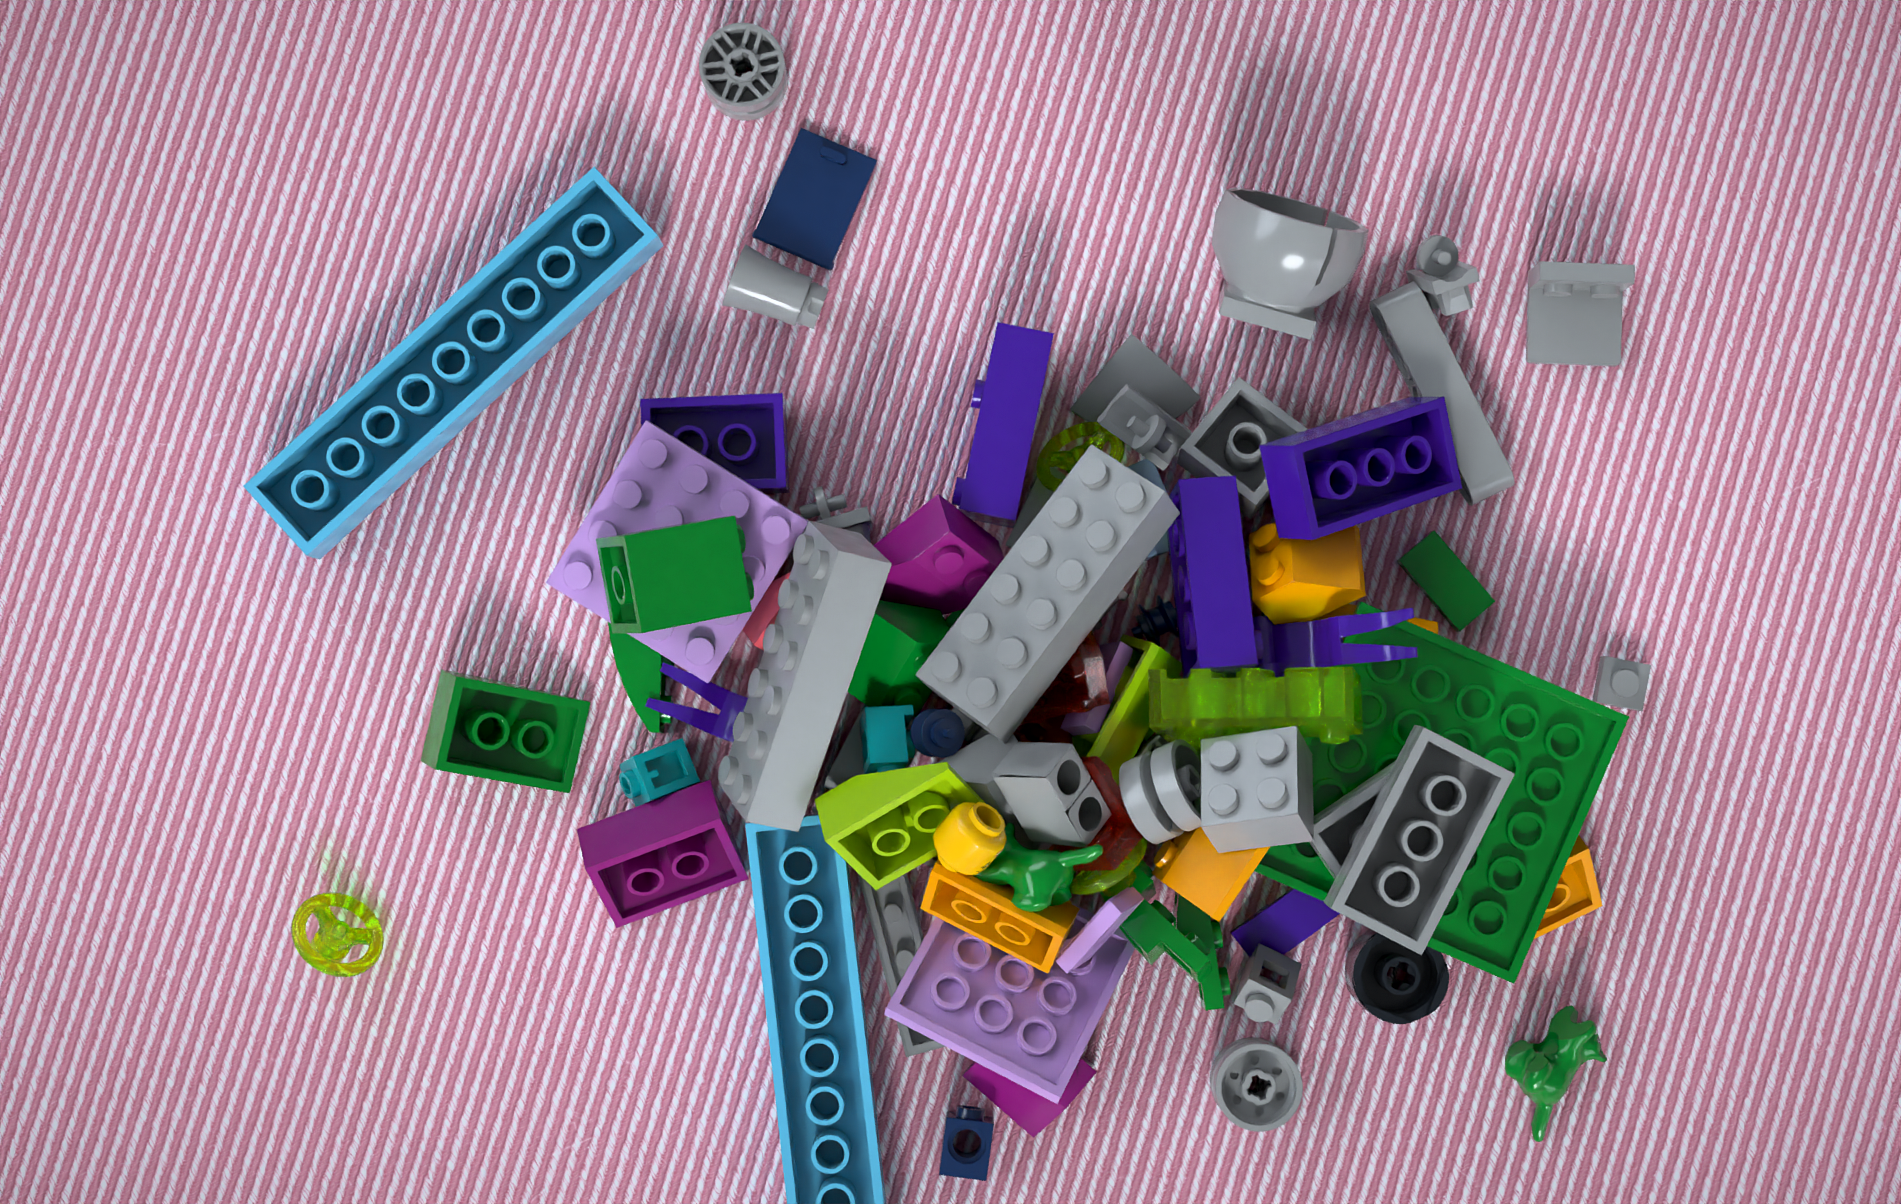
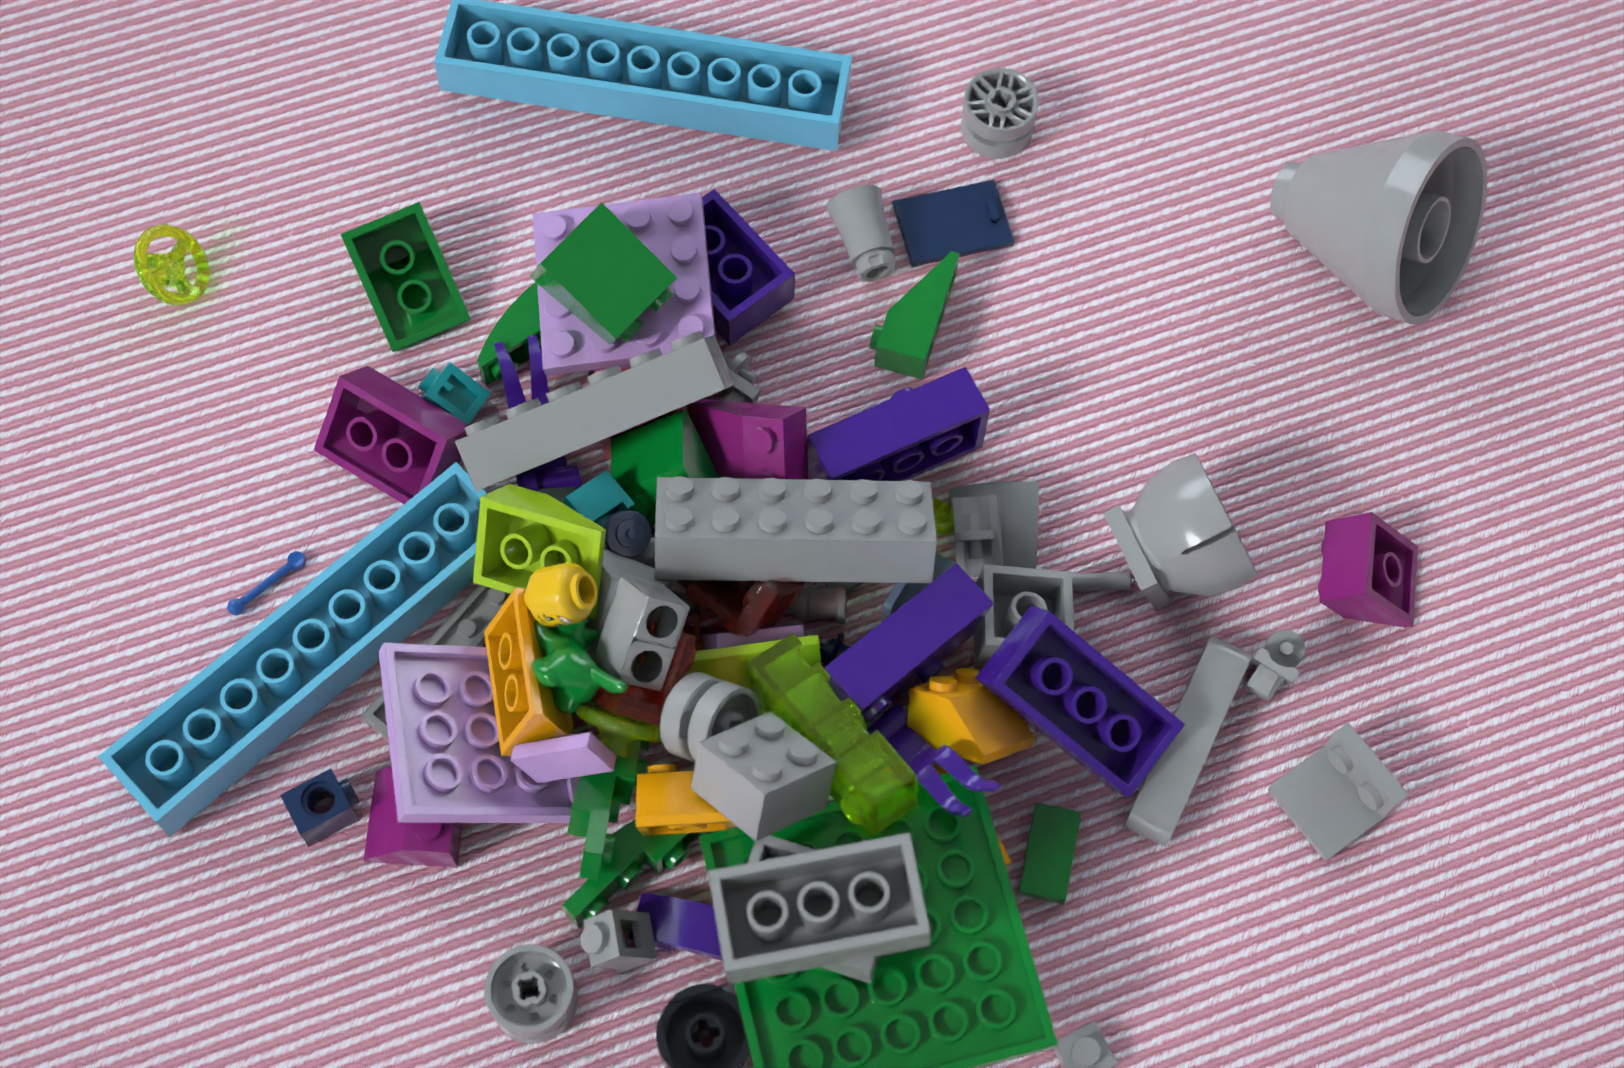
camera: 50 degrees right, 20 degrees down
none -> blue hinge [227,551,306,616]
none -> green slope [869,251,960,380]
none -> light grey piece [1072,572,1130,591]
none -> magenta slope [1318,512,1418,628]

